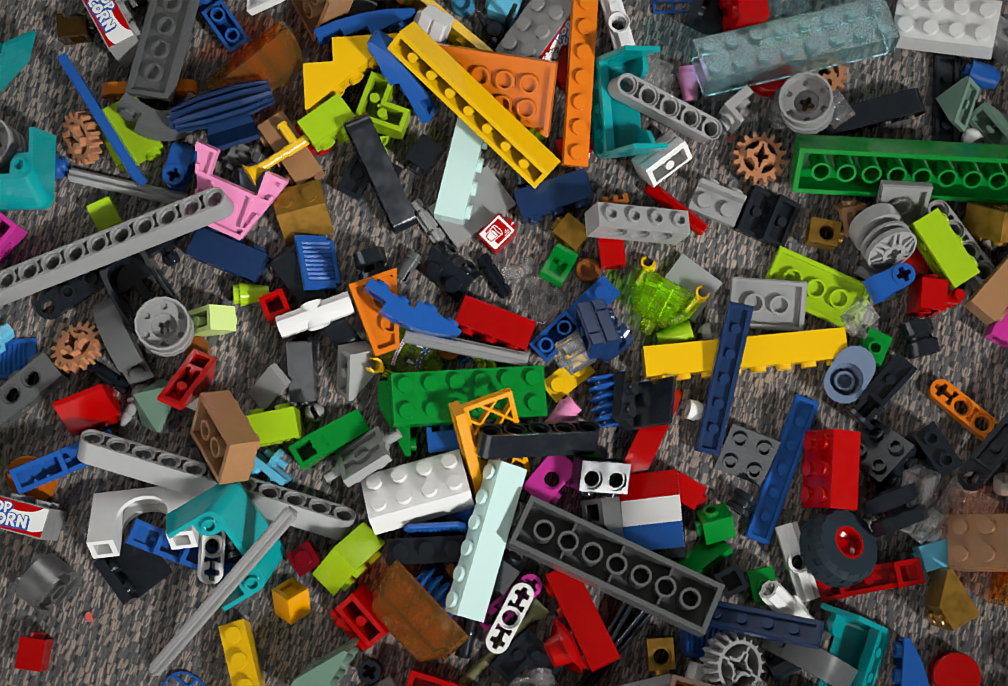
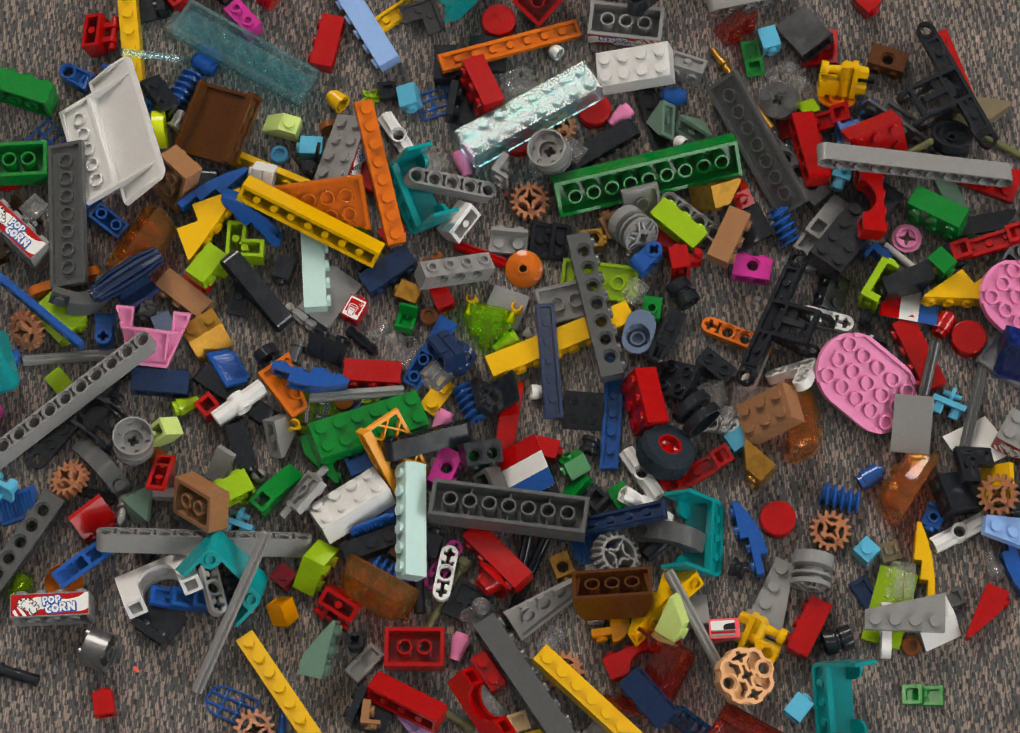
camera: 15 degrees left, 10 degrees down
yellow piece [241,121,310,186] -> none
none -> orange dish [505,250,543,288]
none -> dark grey brick [566,231,626,383]
none -> red head [576,92,611,129]
none -> bright pink cone [607,102,635,127]

